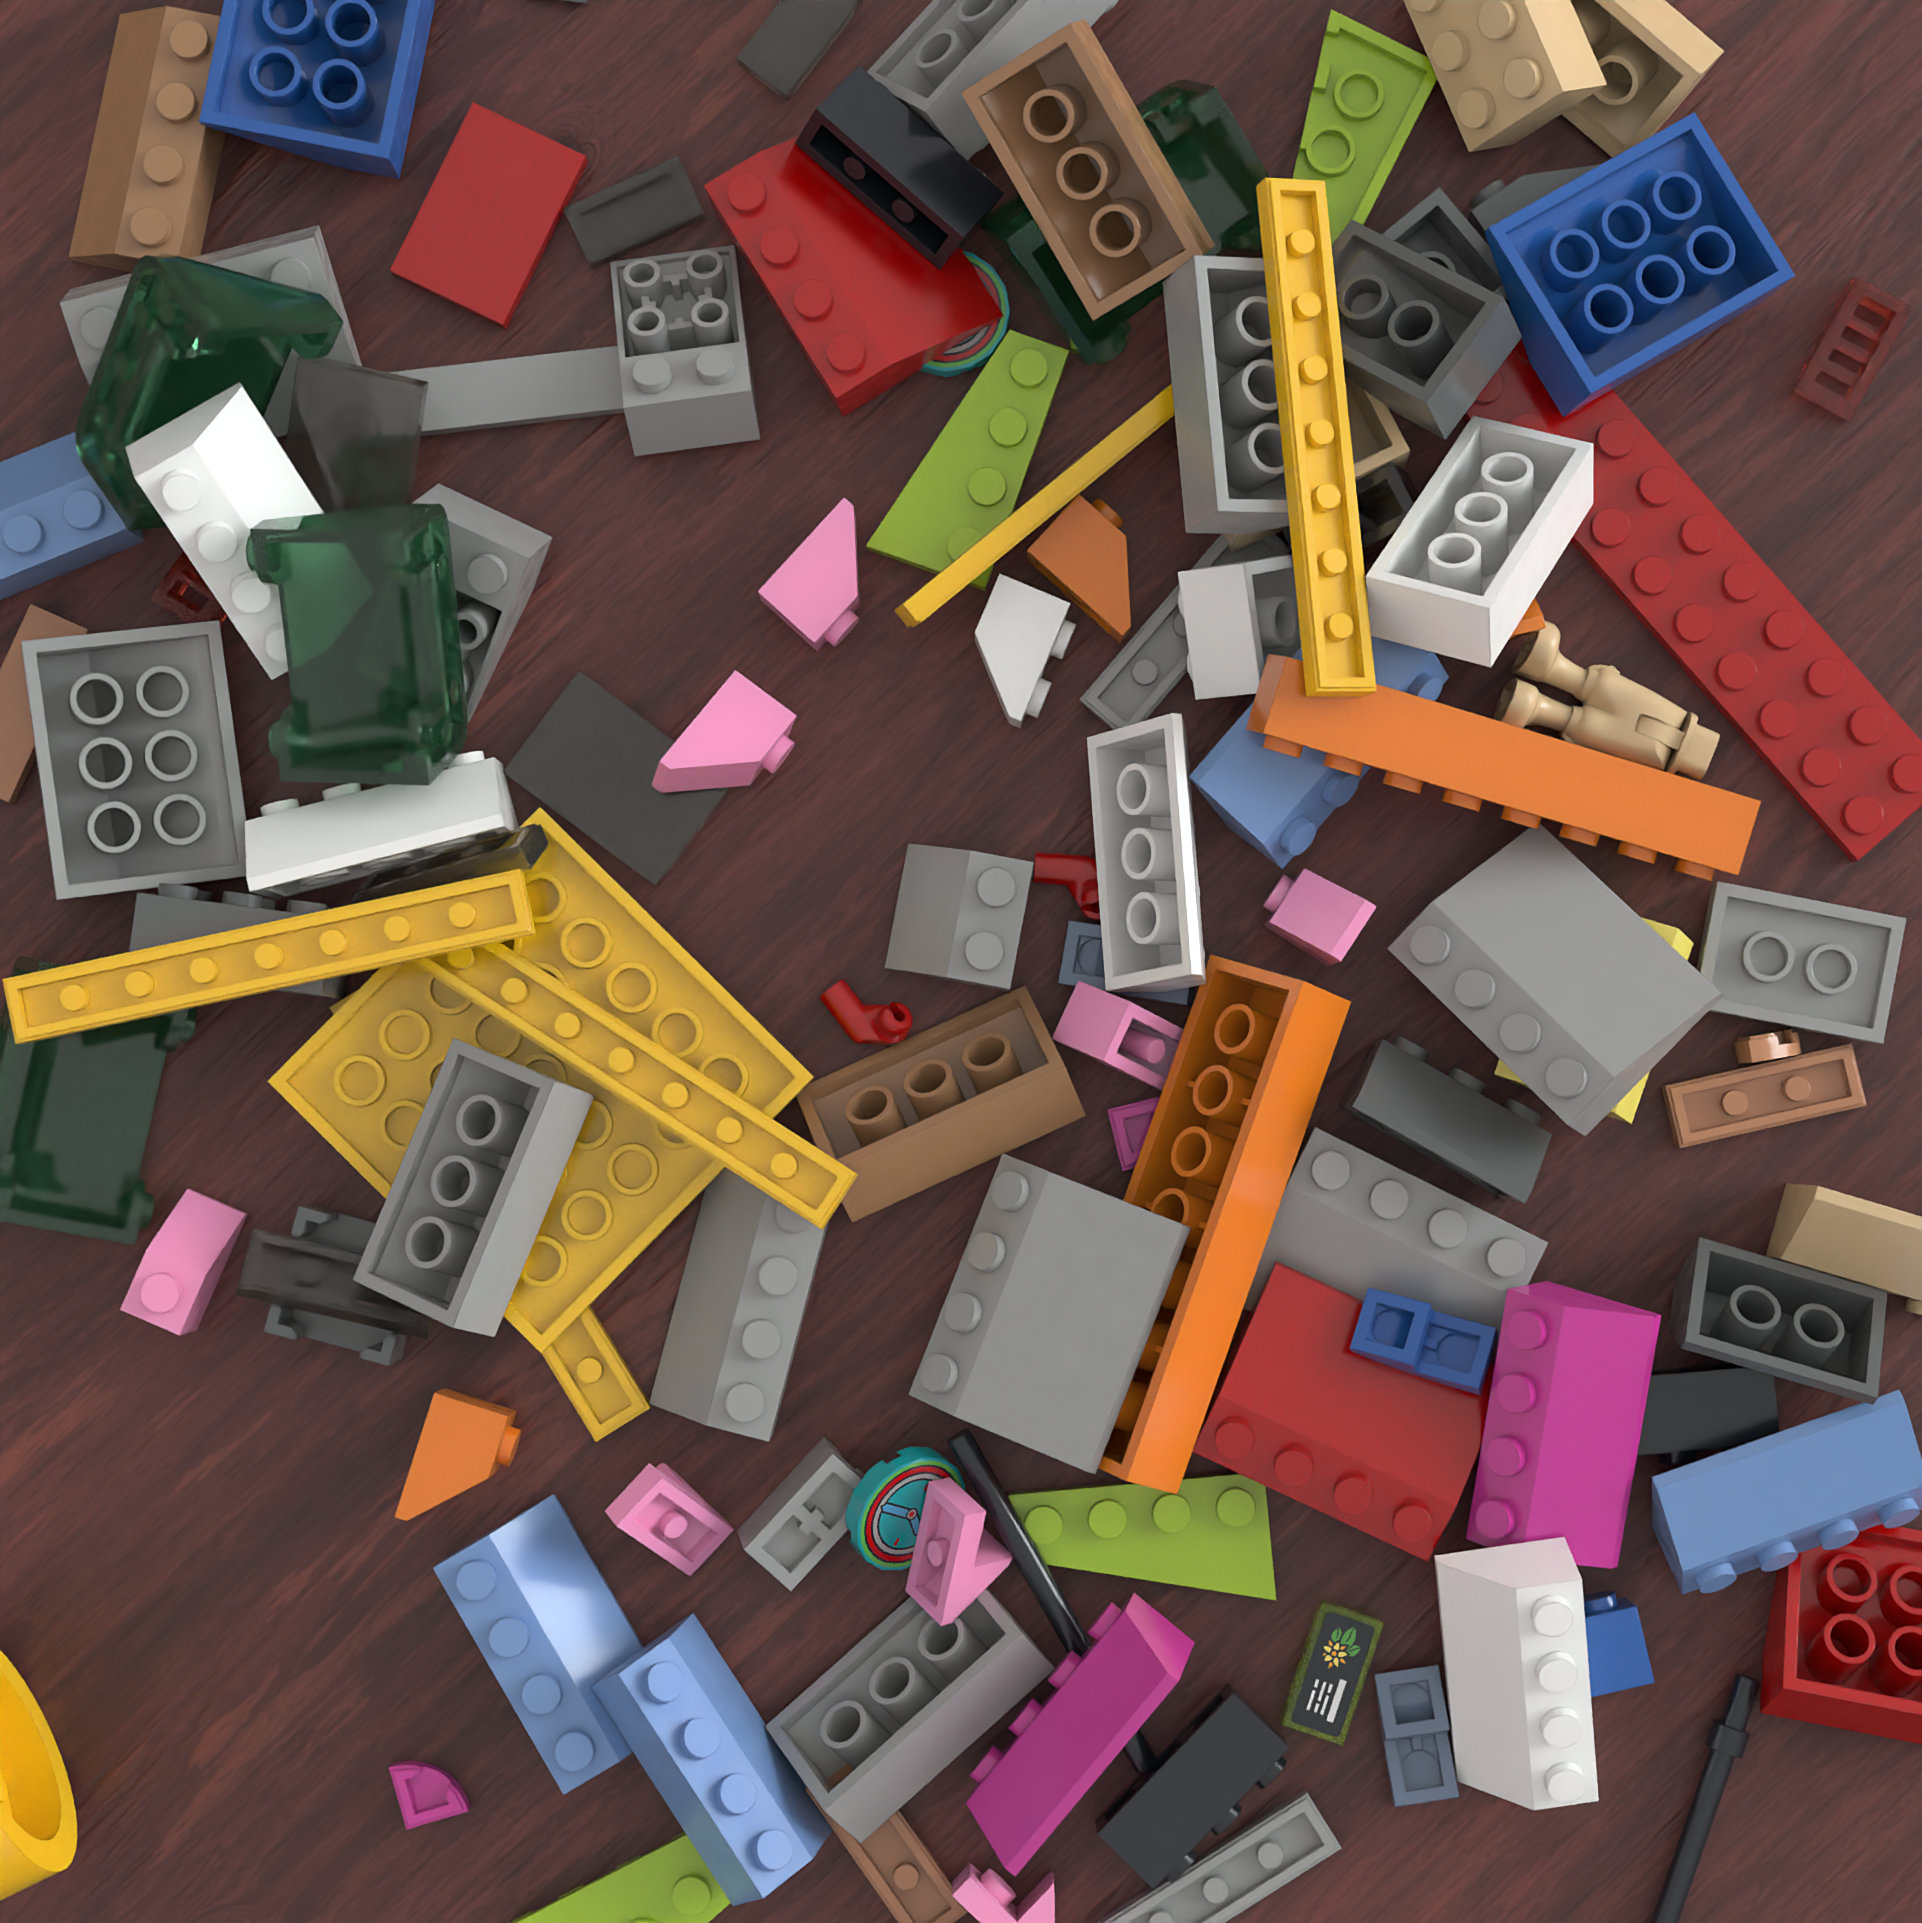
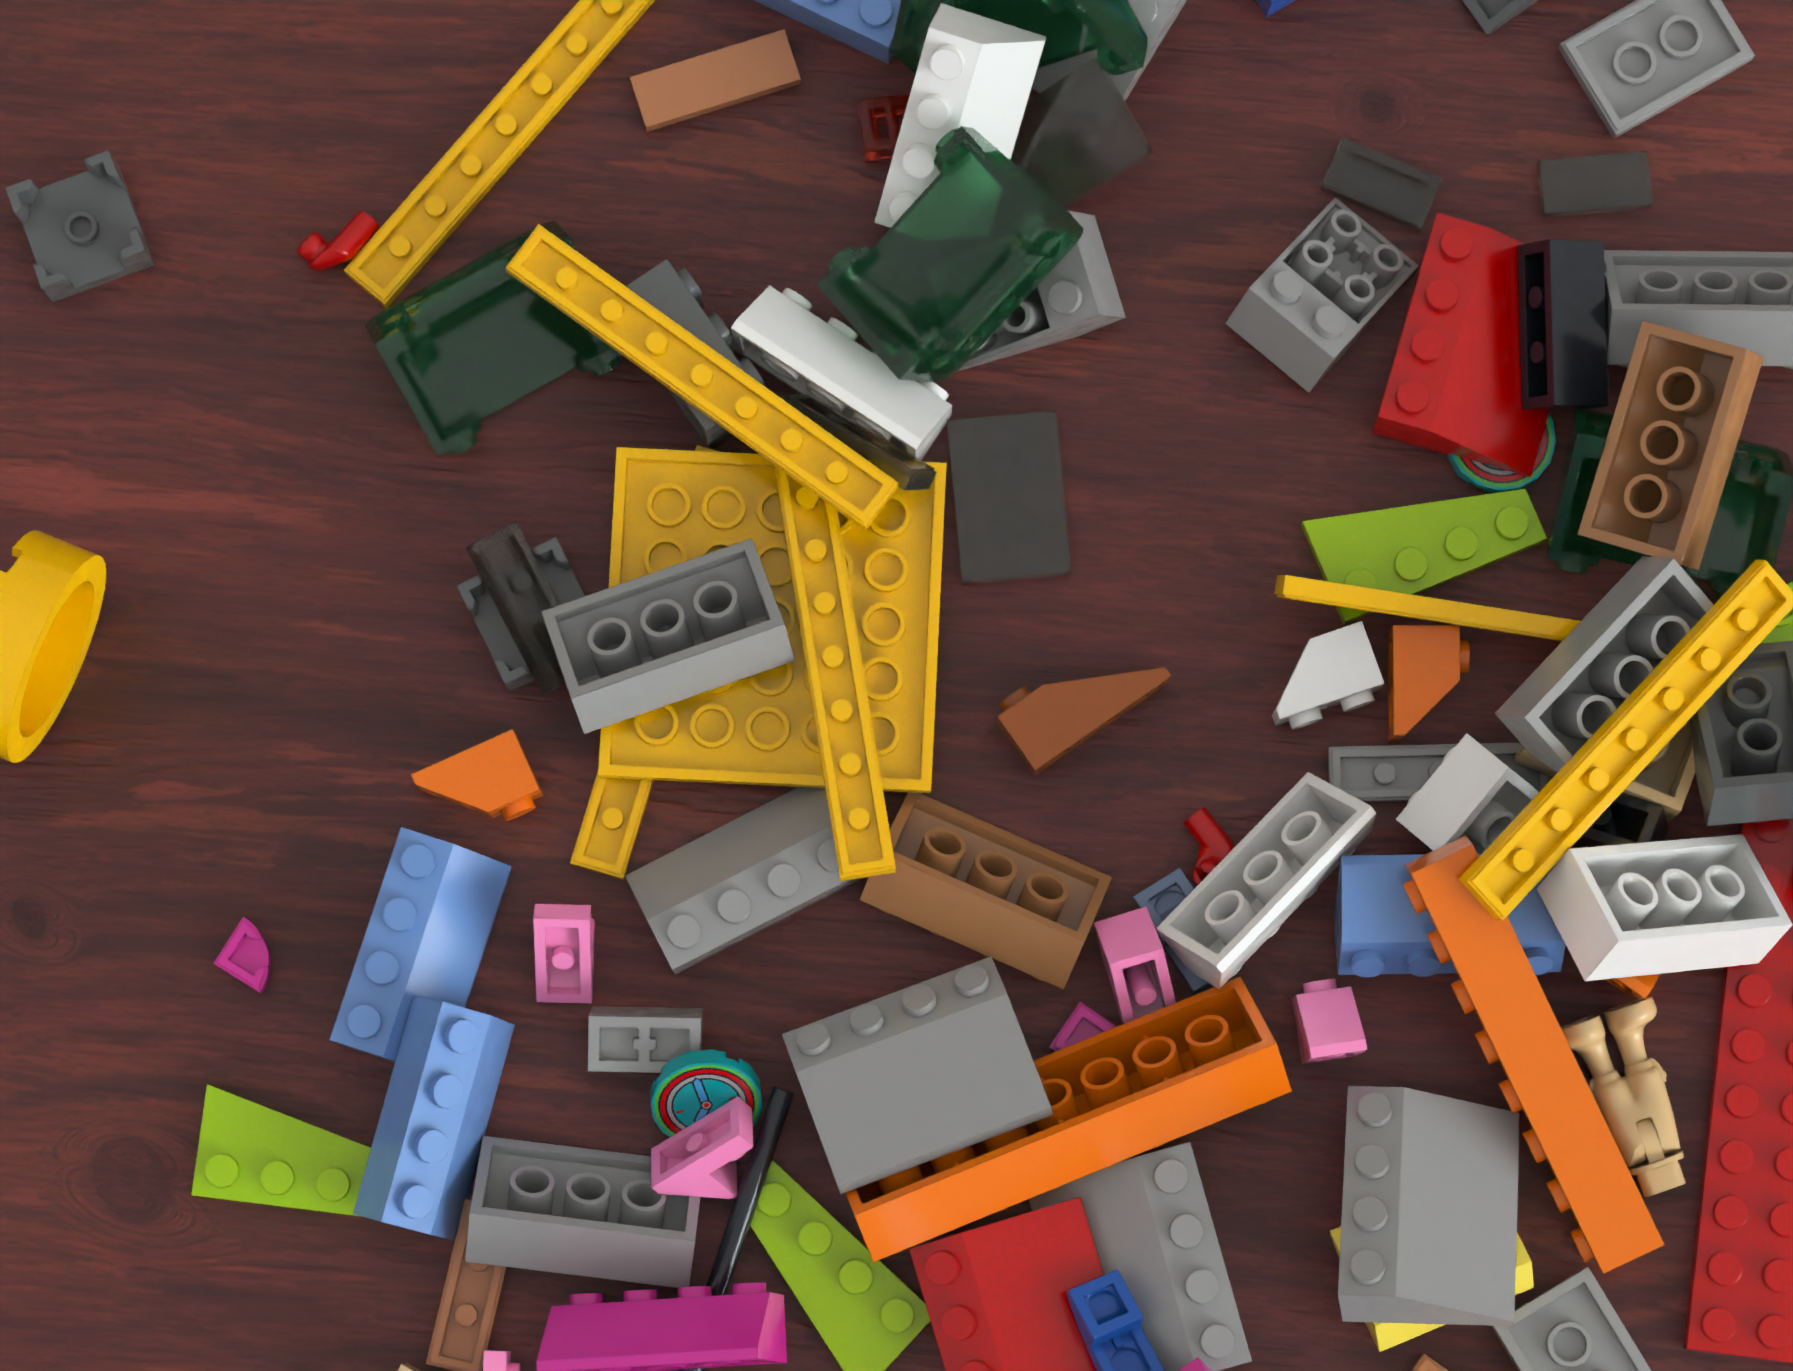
camera: 45 degrees right, 5 degrees down
light grey slope [21,620,246,900] -> none
bright pink slope [120,1188,248,1335] -> none
light grey tile [369,346,624,441] -> none
red tile [390,102,588,330] -> none
bright pink slope [651,670,797,793] -> none
bright pink slope [758,498,860,651] -> none
red arm [819,979,913,1045] -> none
light grey slope [885,843,1034,992] -> none
dark grey slope [1338,1035,1552,1204] -> none
none -> dark orange slope [996,667,1172,776]

